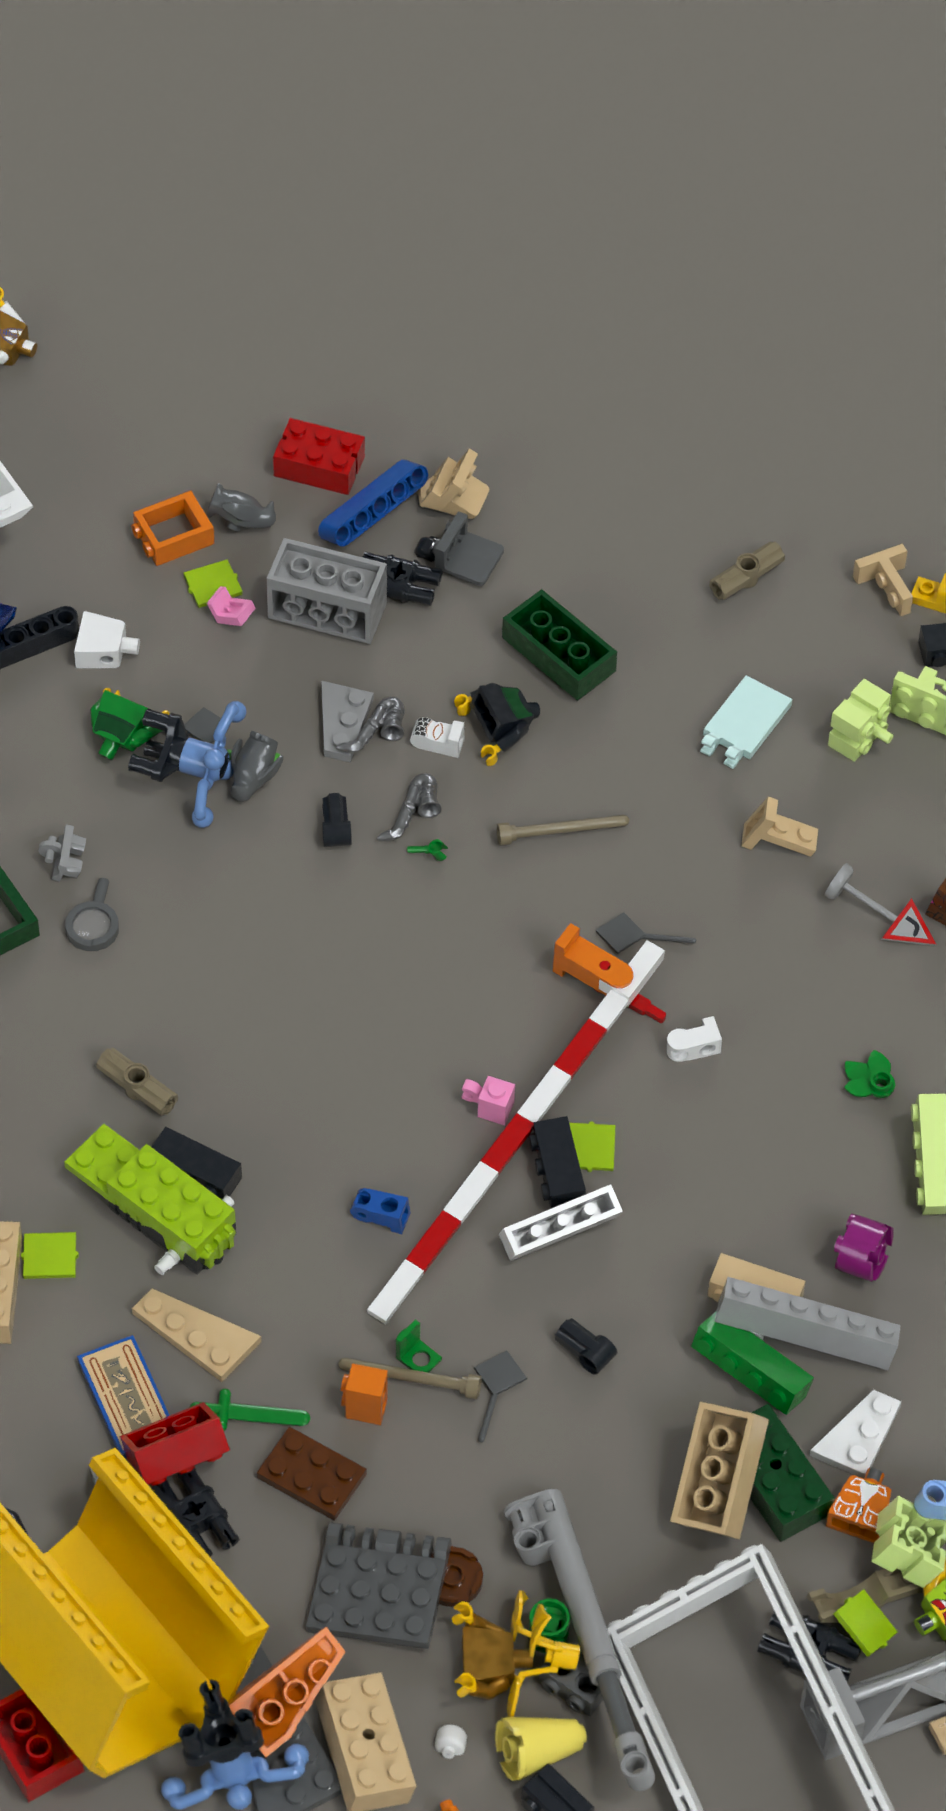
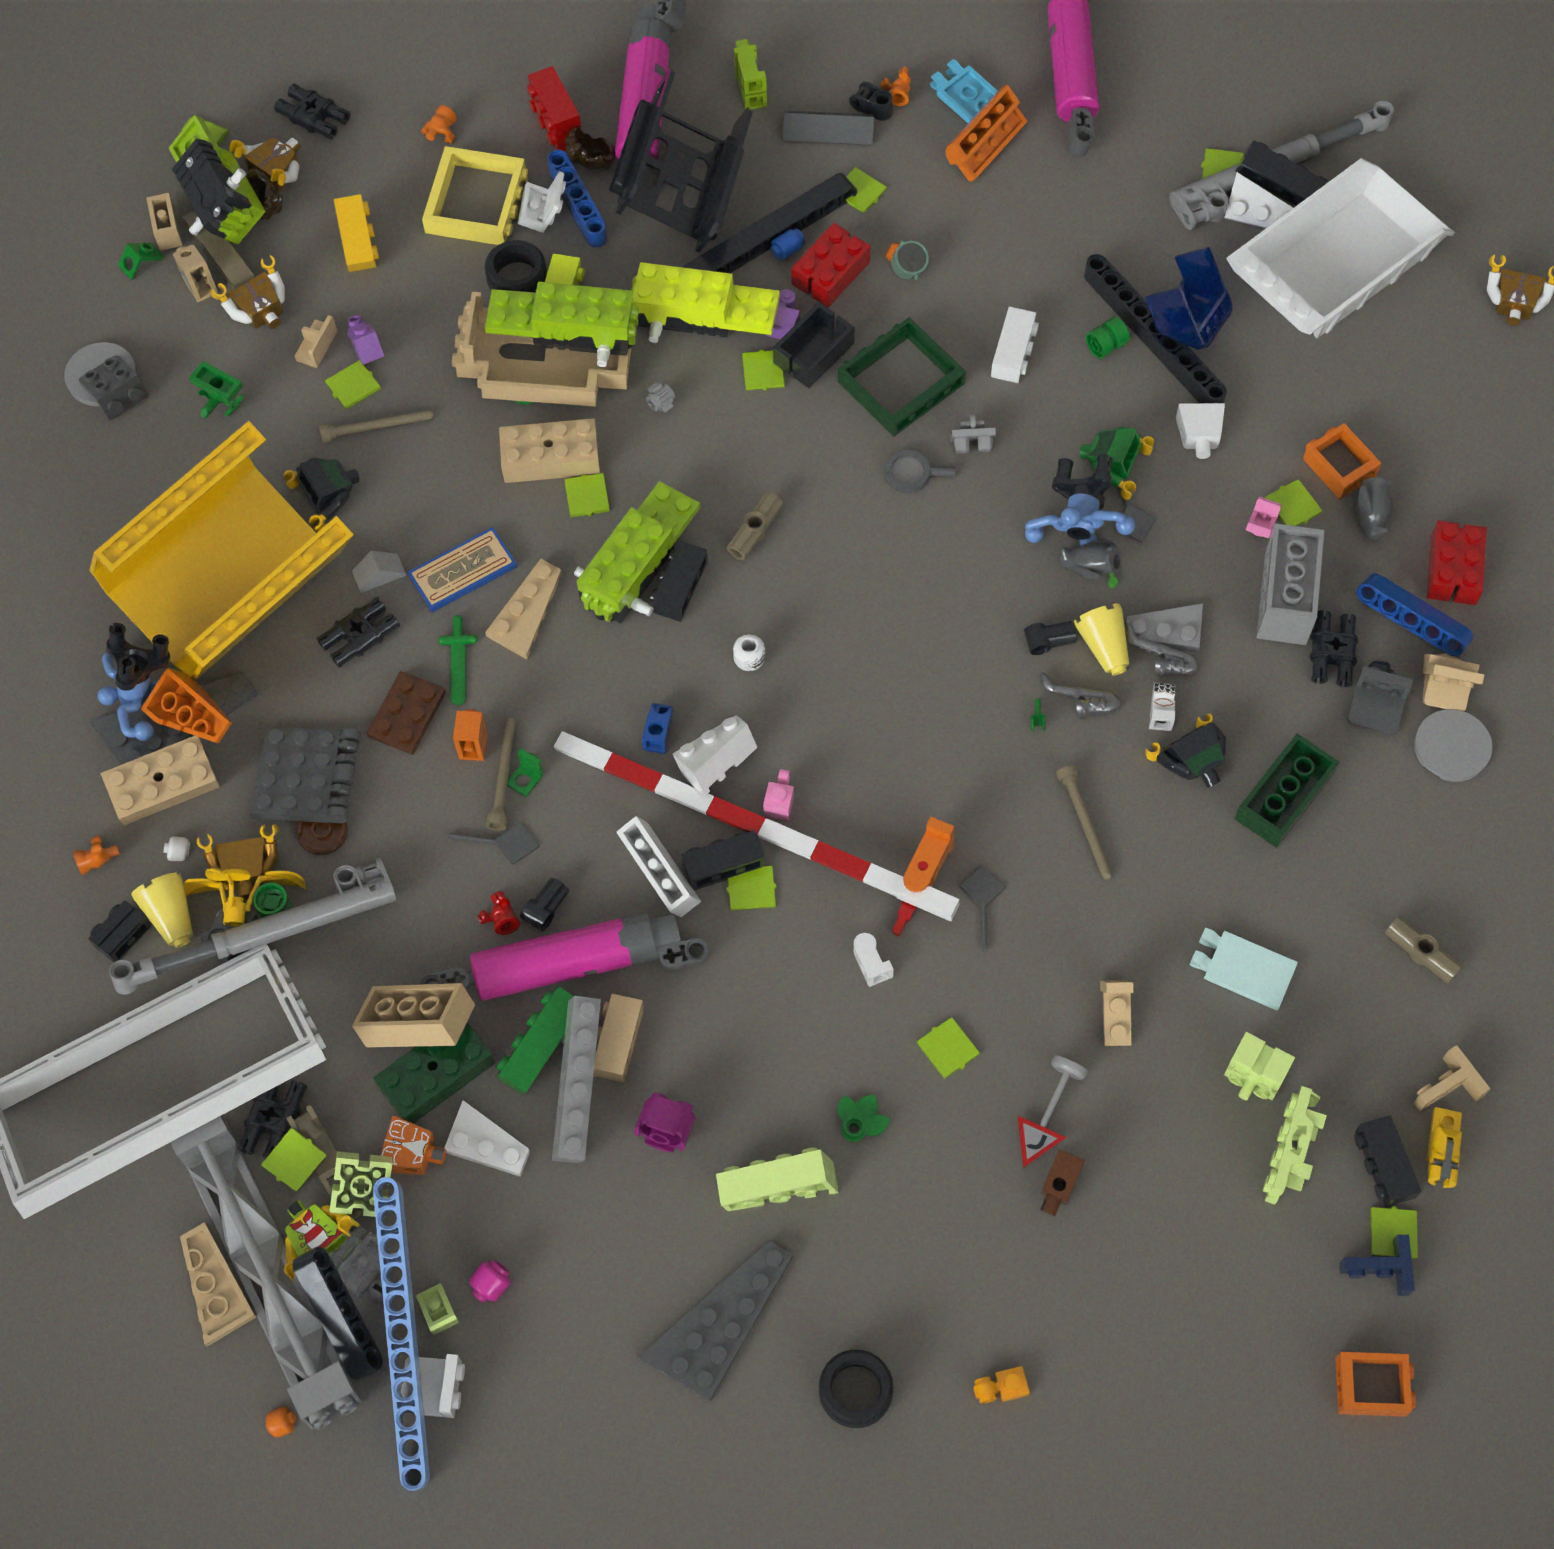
camera: 85 degrees right, 10 degrees up
red brick [120,1402,230,1485] -> none
none -> dark pink piece [420,912,708,1001]
none -> red piece [477,891,520,935]
none -> white wedge [673,715,757,796]
none -> white head [733,634,766,671]
none -> lime piece [917,1017,980,1079]
none -> light yellow cone [1074,603,1129,676]
none -> light grey tile [1414,709,1492,782]

